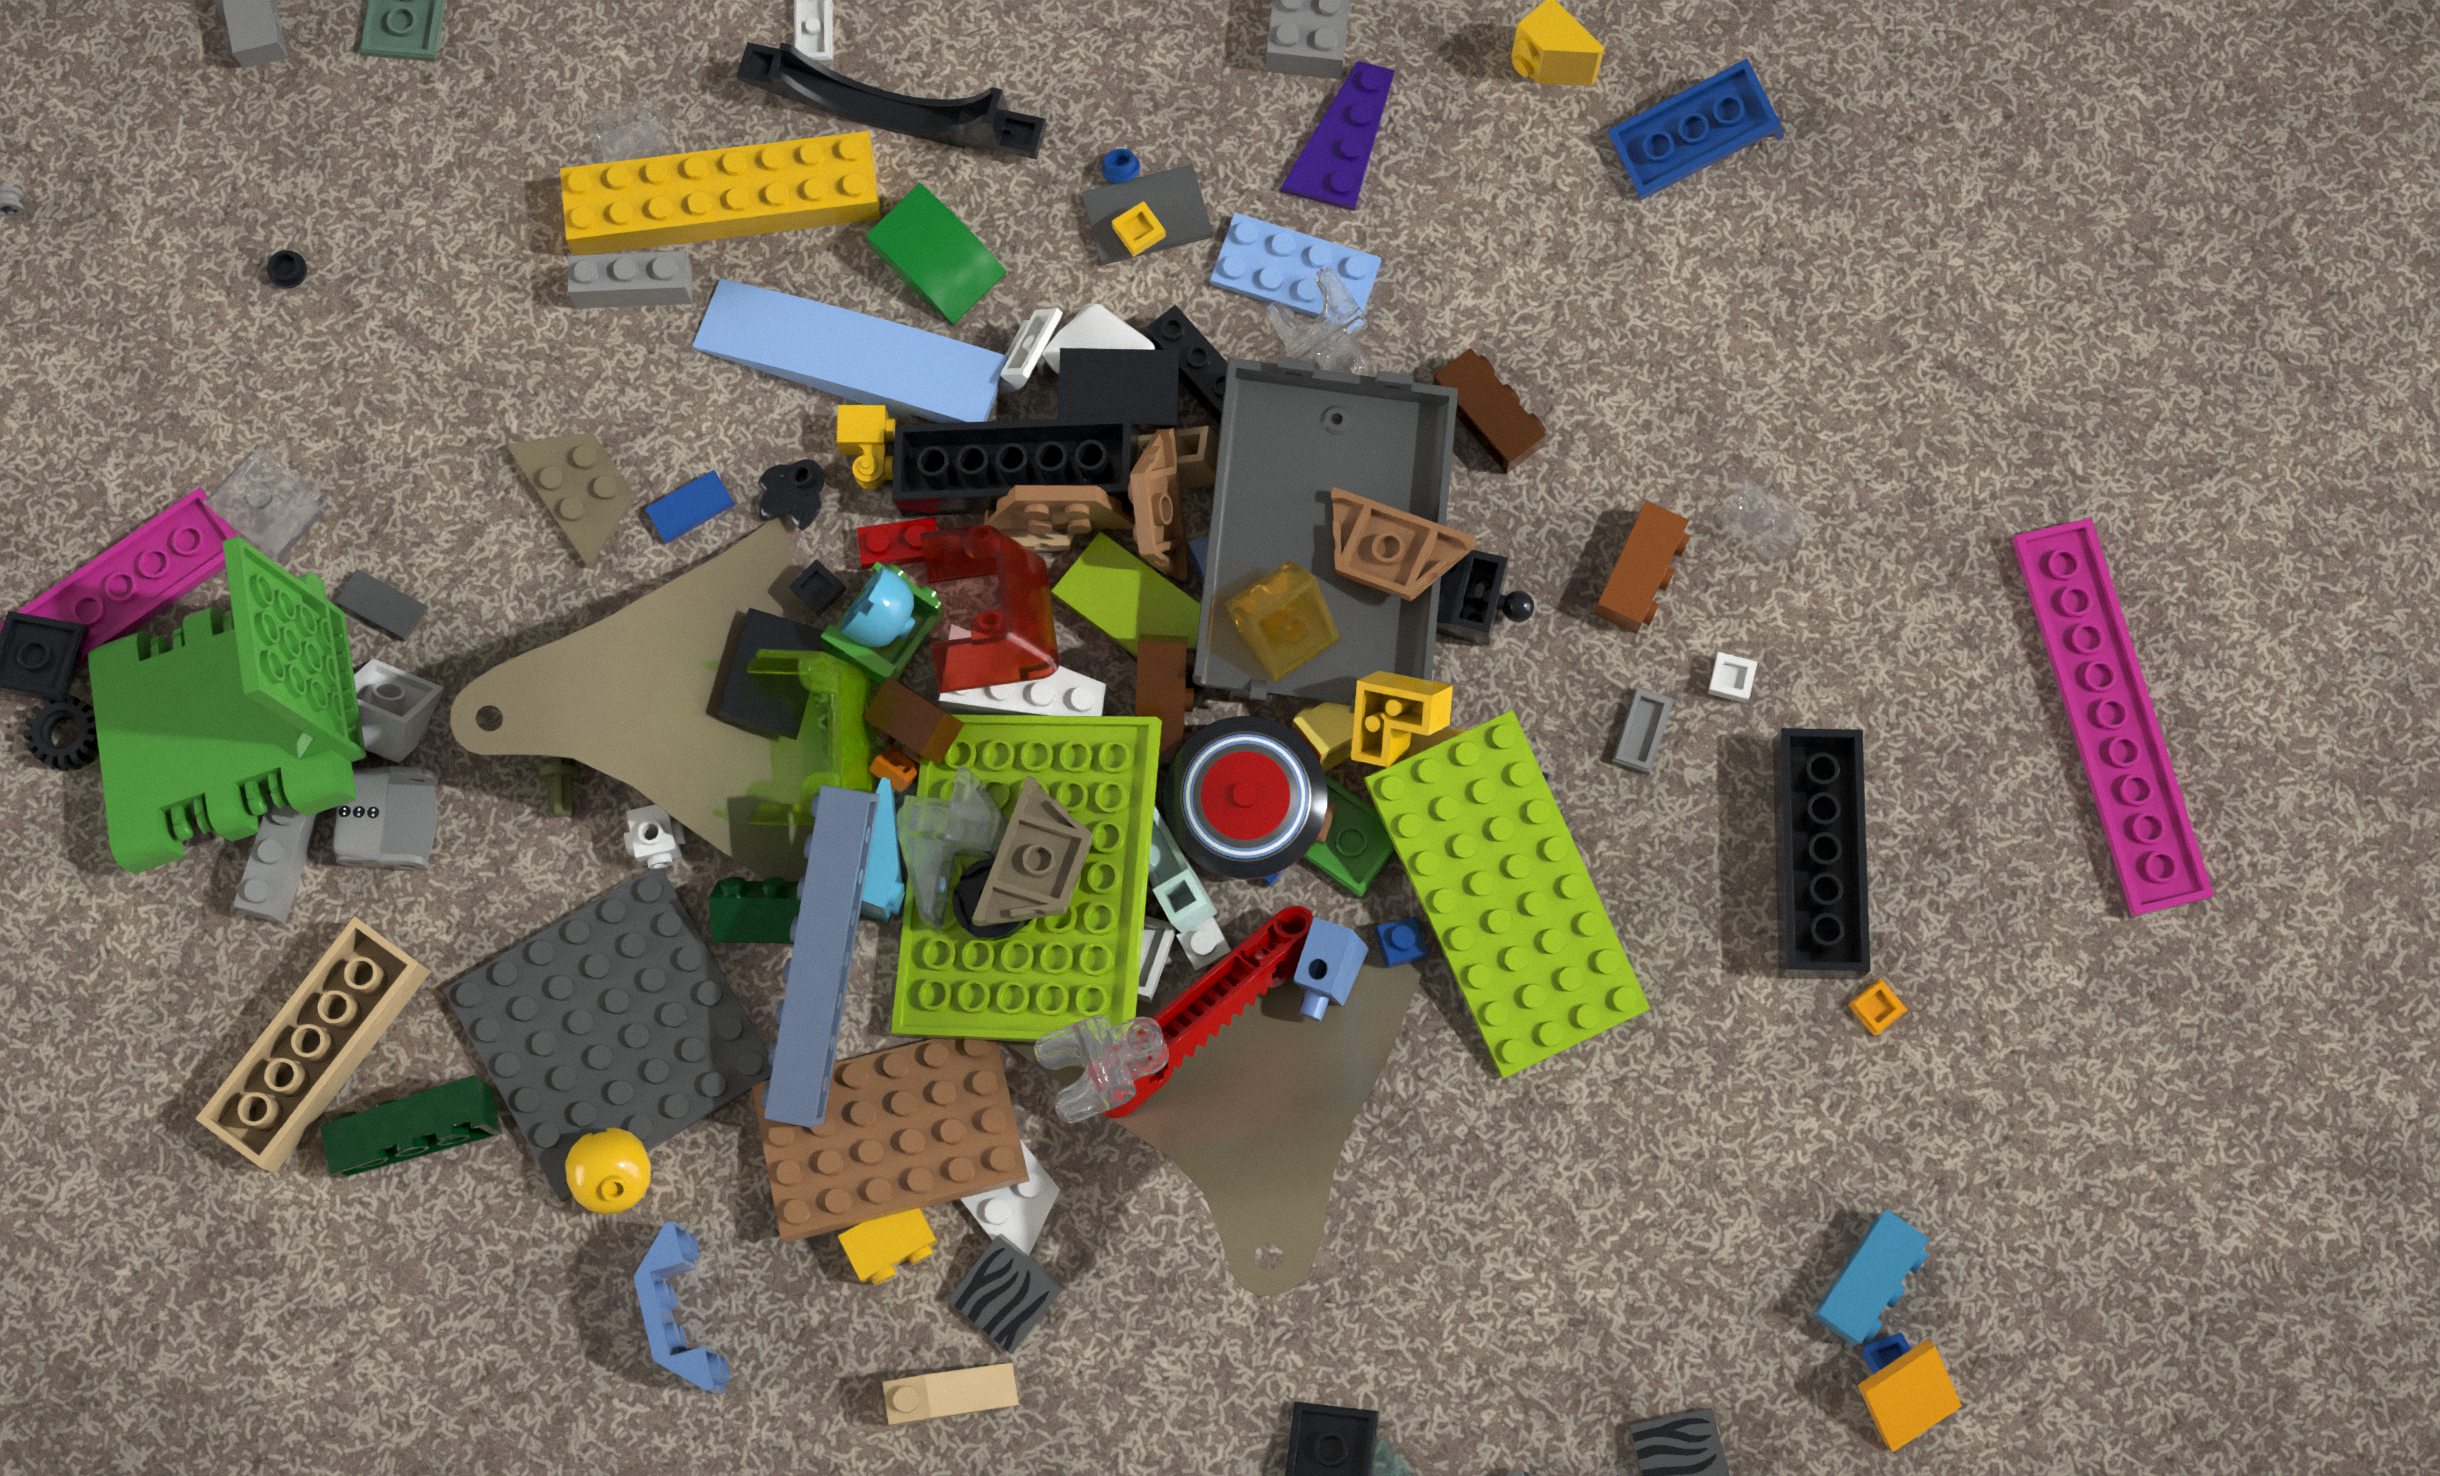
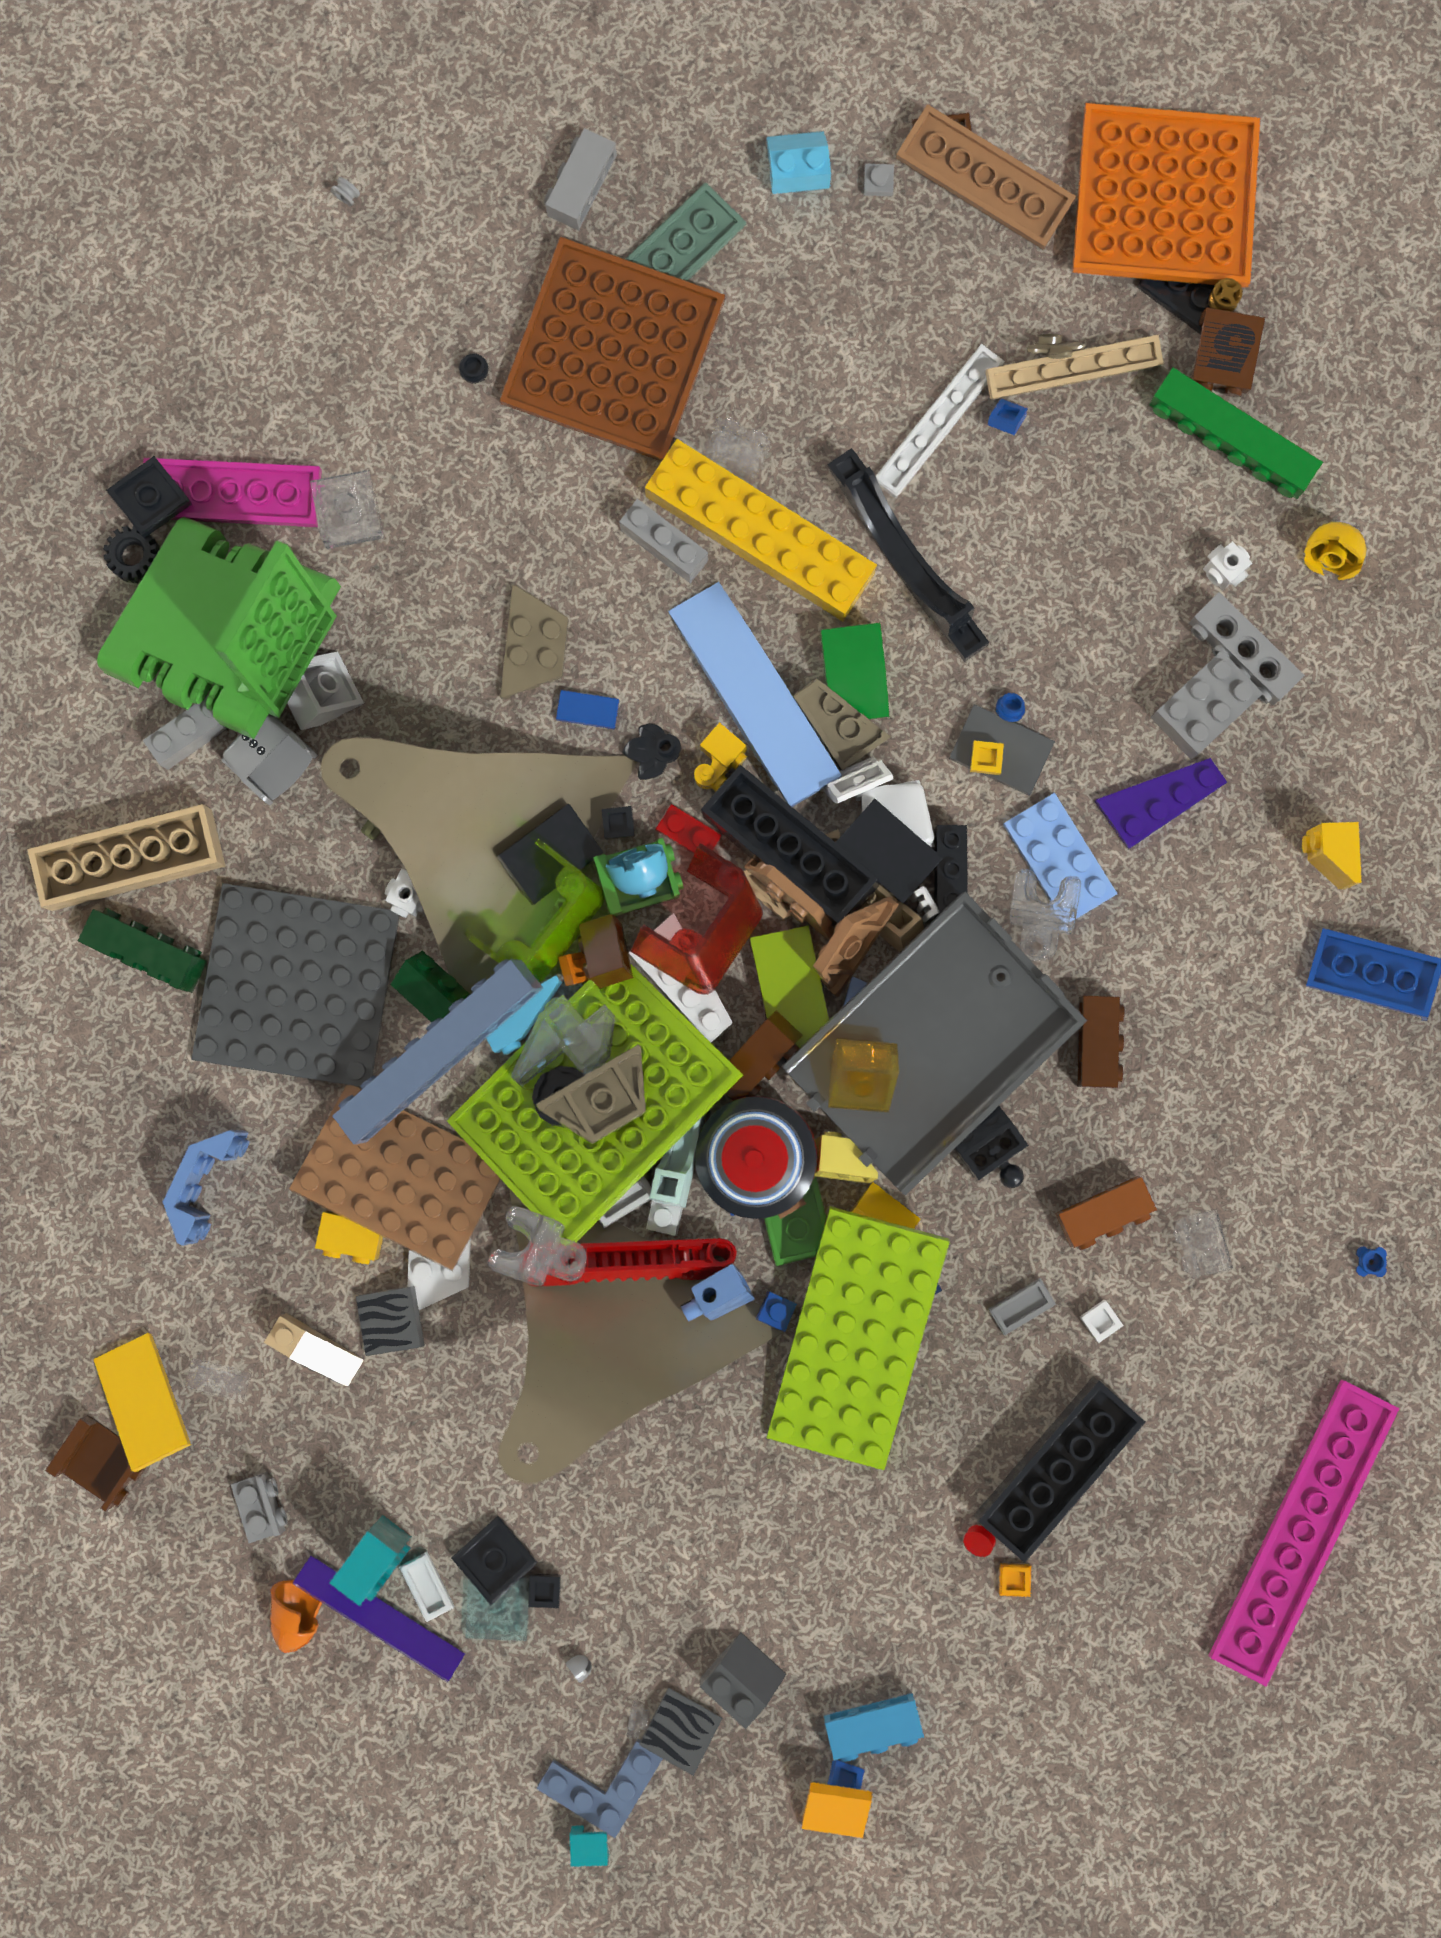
camera: 45 degrees right, 10 degrees up
dark grey tile [336,569,427,641] -> none
yellow cylinder [565,1128,651,1215] -> none
medium nougat wing [1331,487,1477,601] -> none
yellow brick [1351,671,1453,767] -> none
none -> dark orange plate [499,237,726,461]
none -> black plate [528,1573,561,1609]
none -> dark grey slope [699,1632,786,1729]
none -> dark tan wing [792,679,891,771]
none -> white tile [910,887,939,924]
none -> red tile [963,1525,996,1557]
none -> blue plate [1356,1246,1387,1277]

